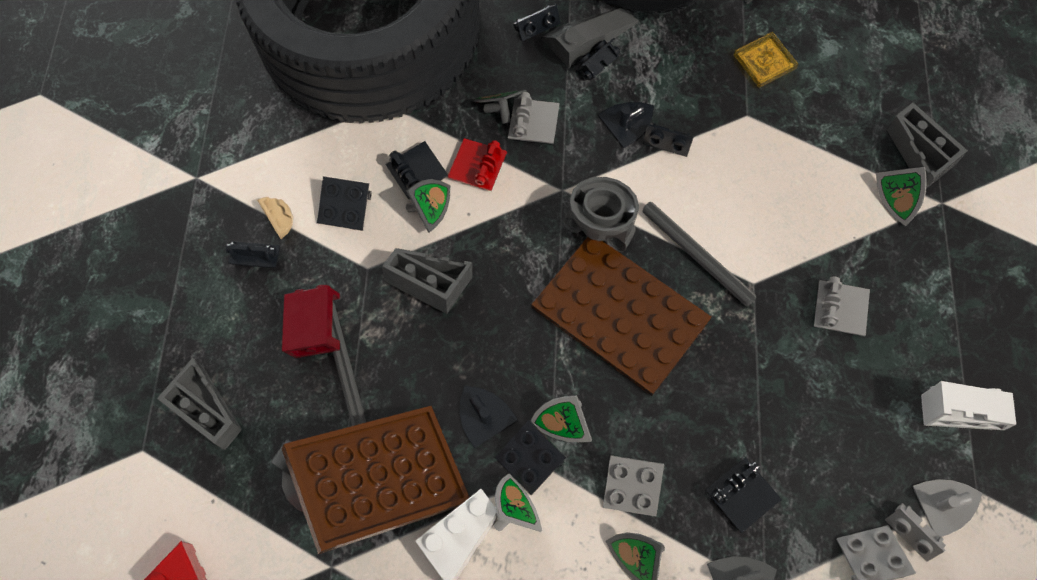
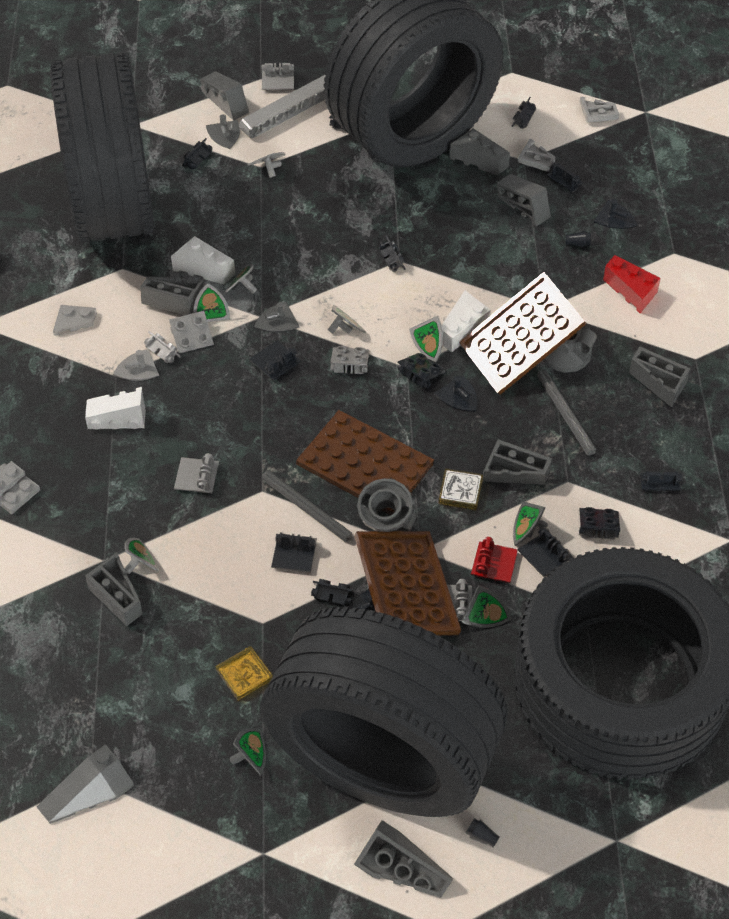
camera: 170 degrees right, 15 degrees down
tan plate [257,197,293,239] -> none
dark red panel [282,285,340,358] -> none
shield [531,395,592,442] -> none
none -> black hinge [271,532,317,573]
none -> reddish brown plate [354,531,461,635]
none -> tile [438,469,483,510]

